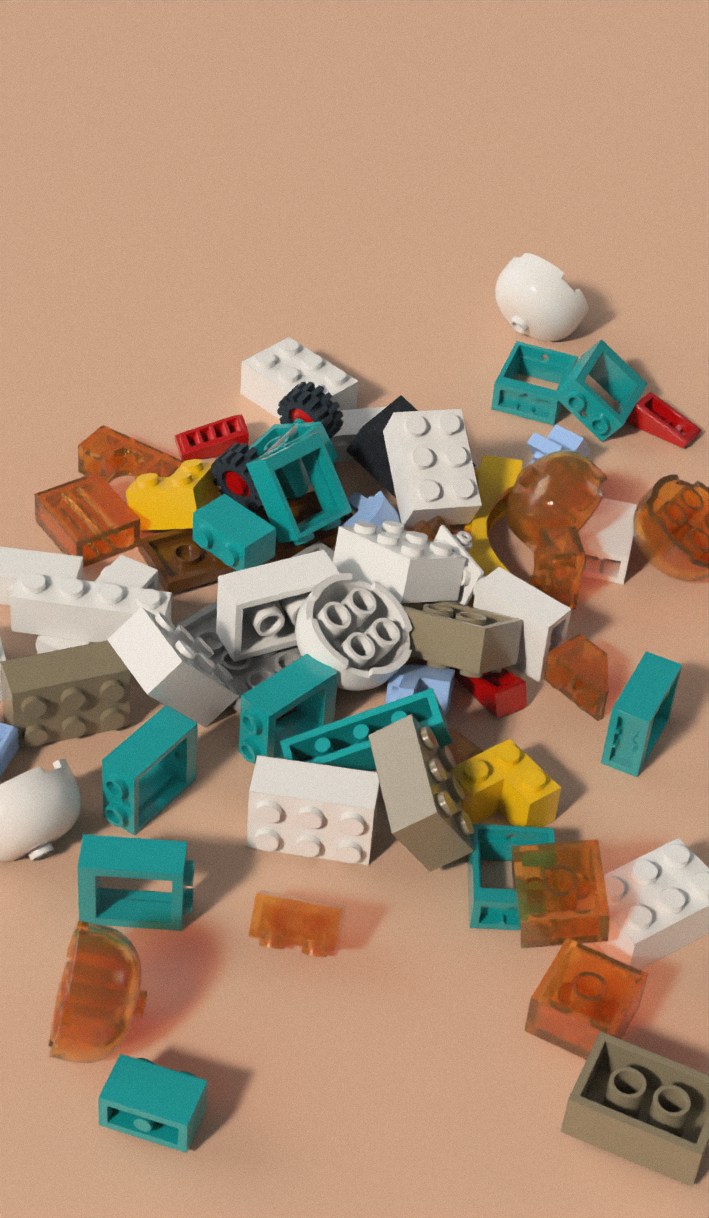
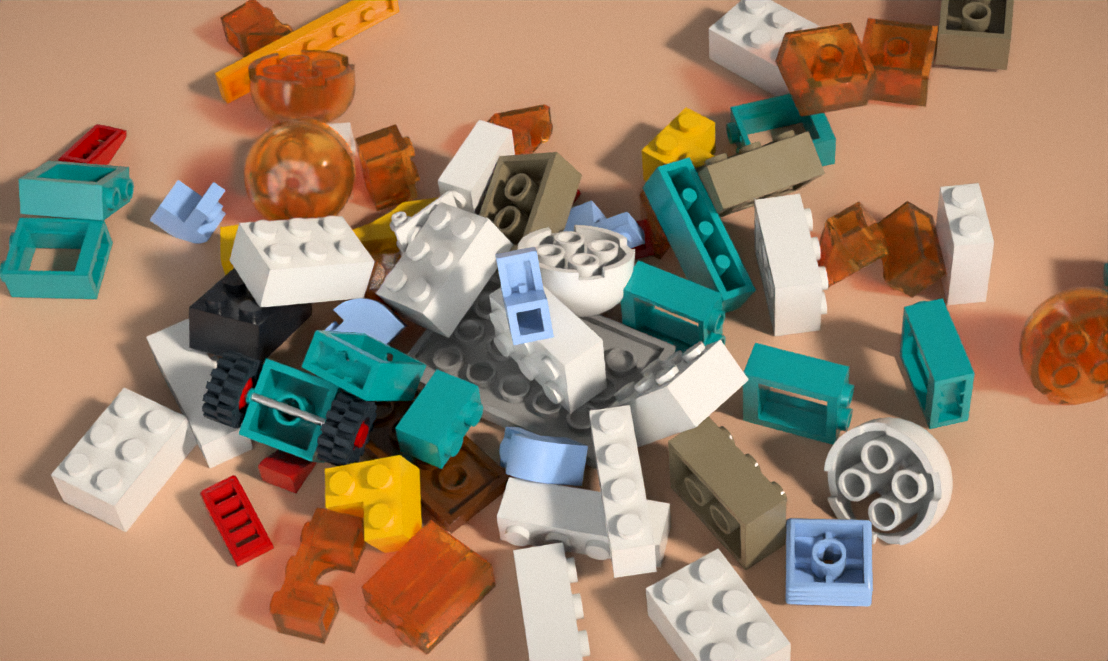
camera: 95 degrees left, 10 degrees up
teal window [601,651,682,777] -> none
none -> light blue brick [495,247,554,345]
none -> light blue brick [499,426,588,486]
none -> clear orange slope [817,201,889,288]
none -> white brick [934,183,994,305]

